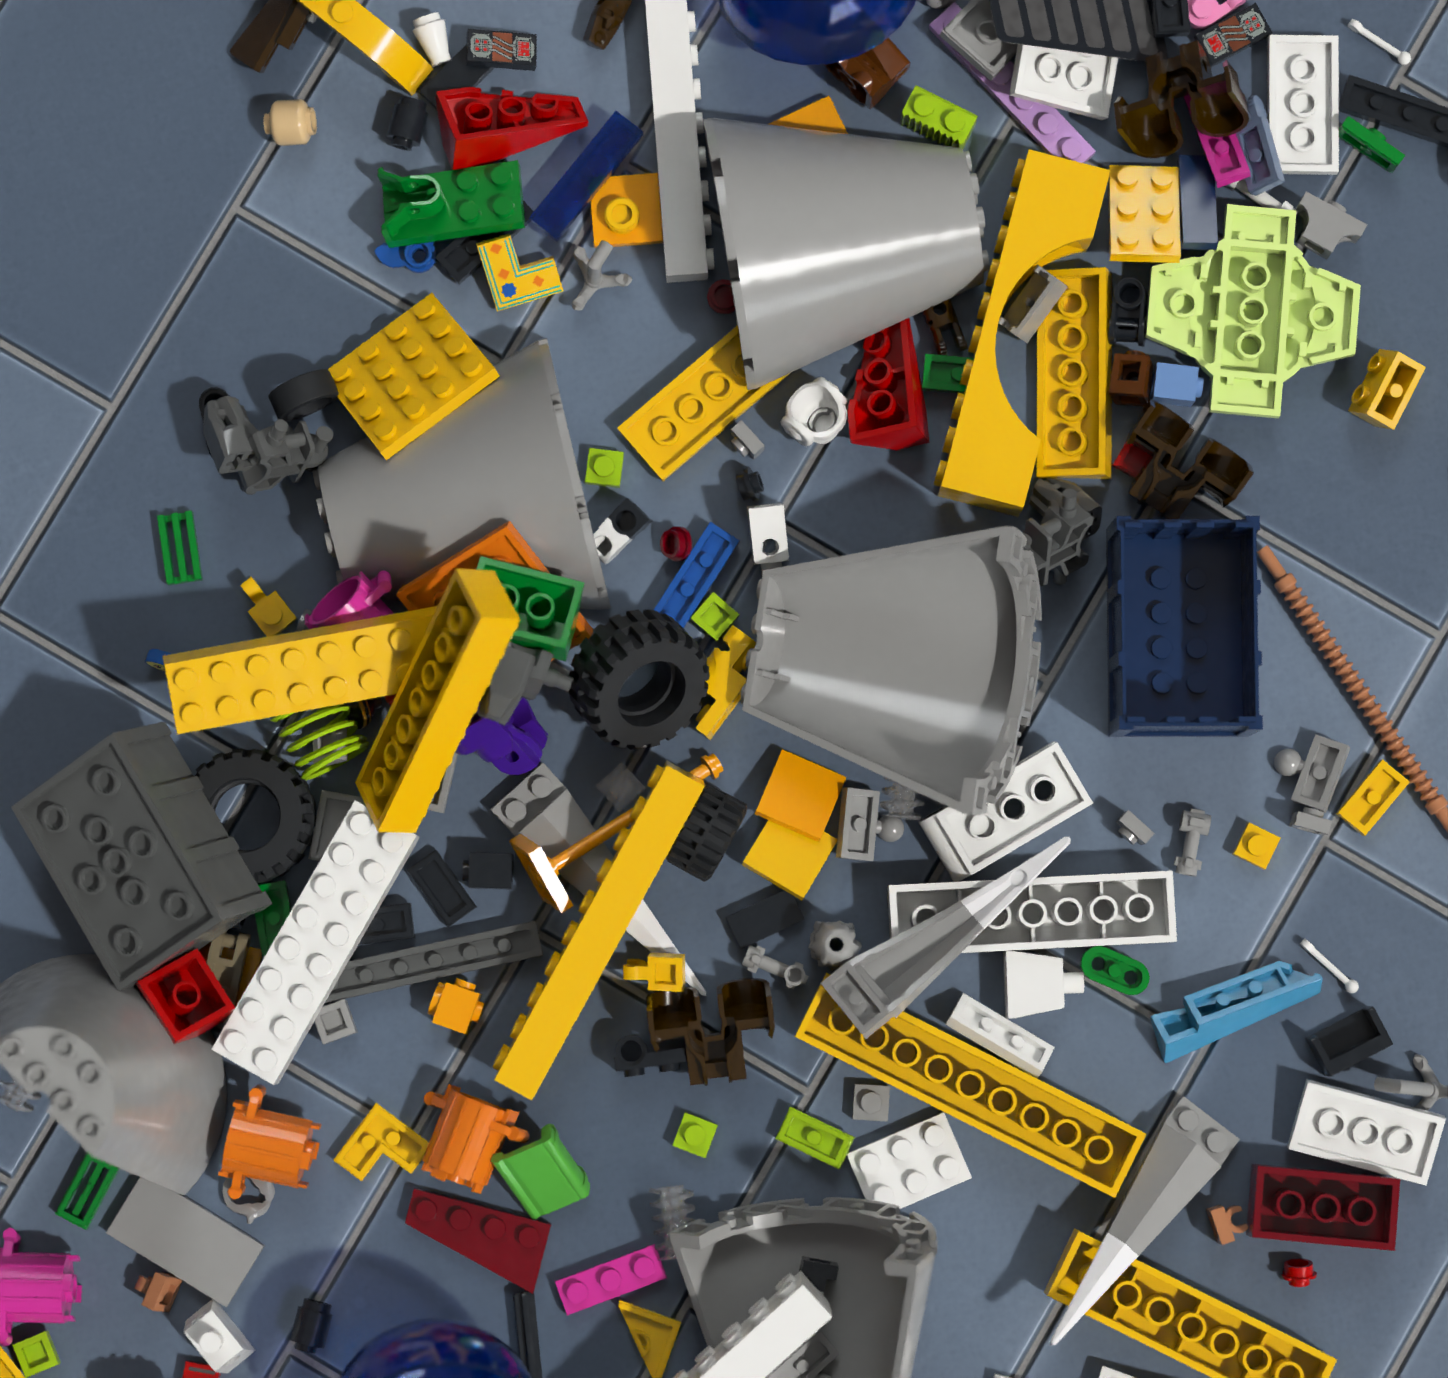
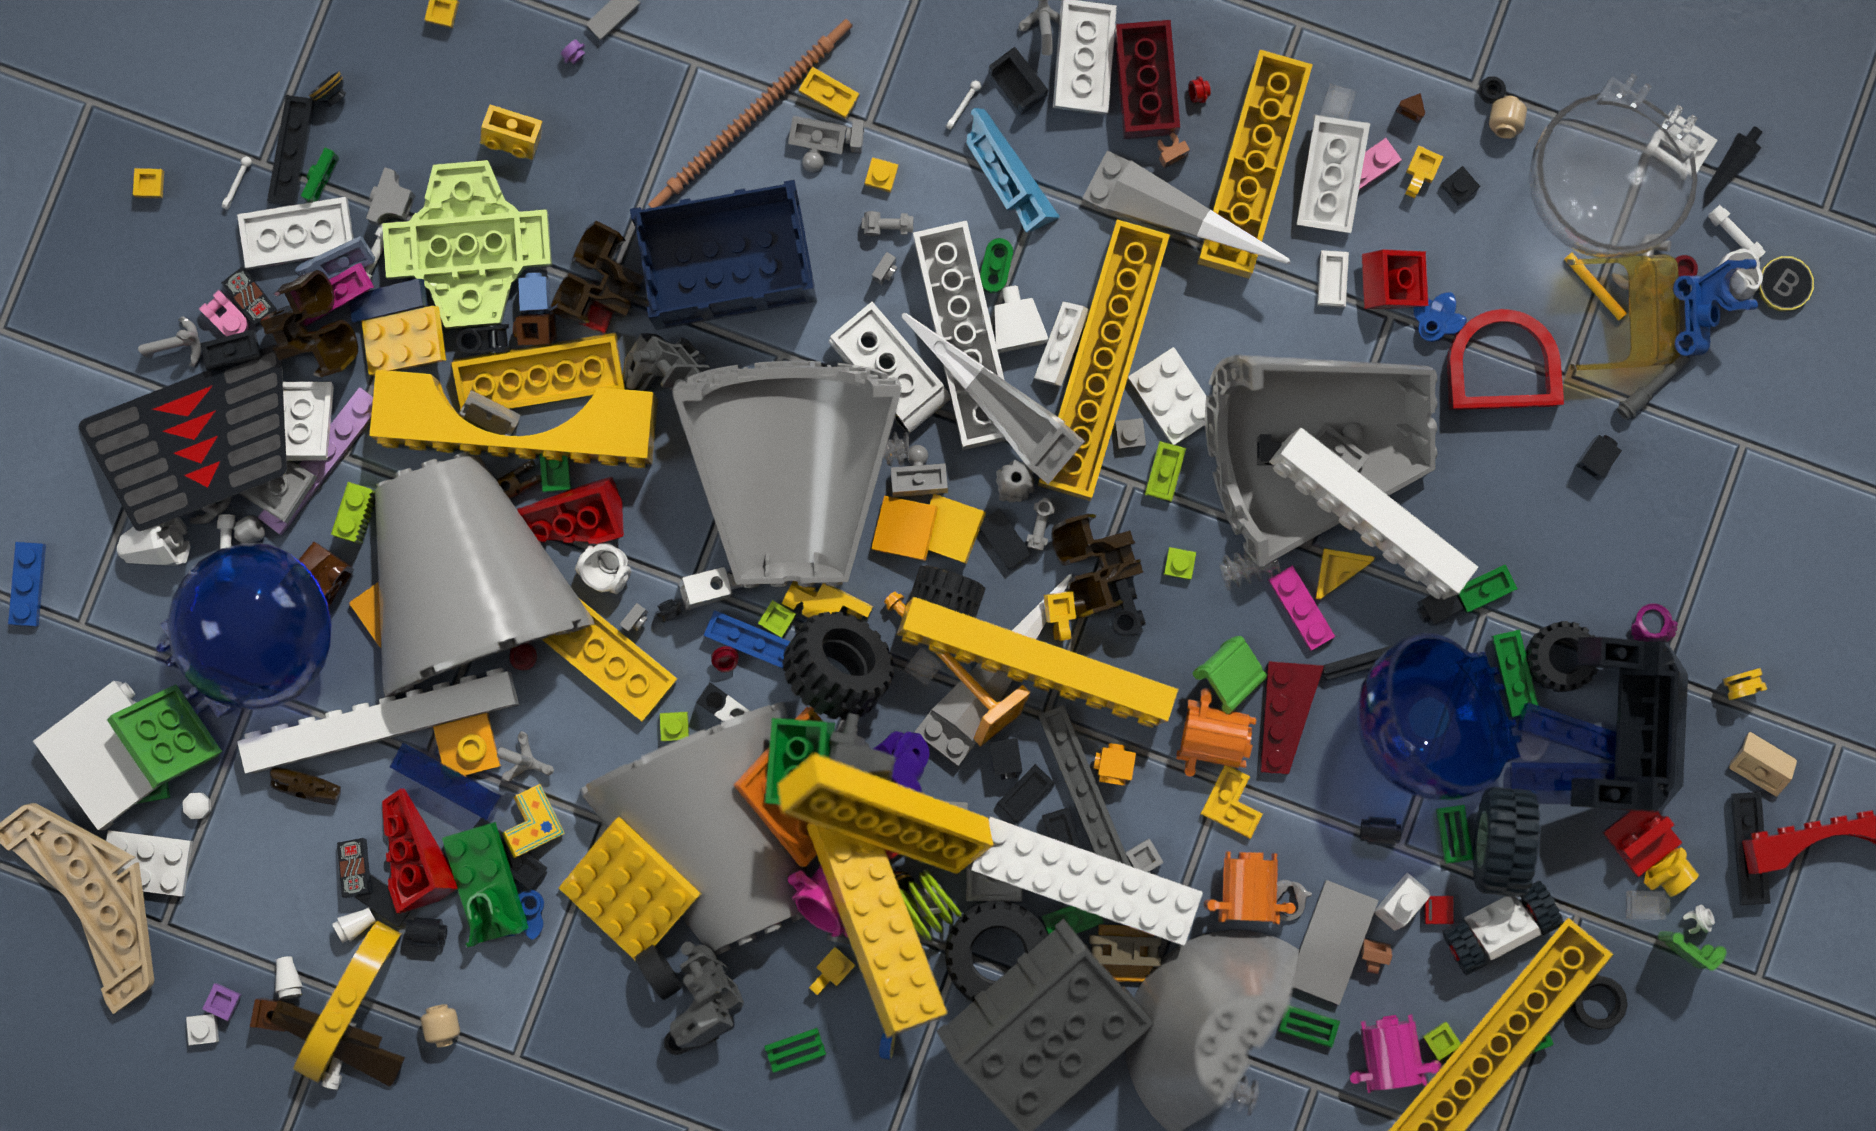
camera: 95 degrees left, 0 degrees up
red slope [136,948,235,1044] -> none

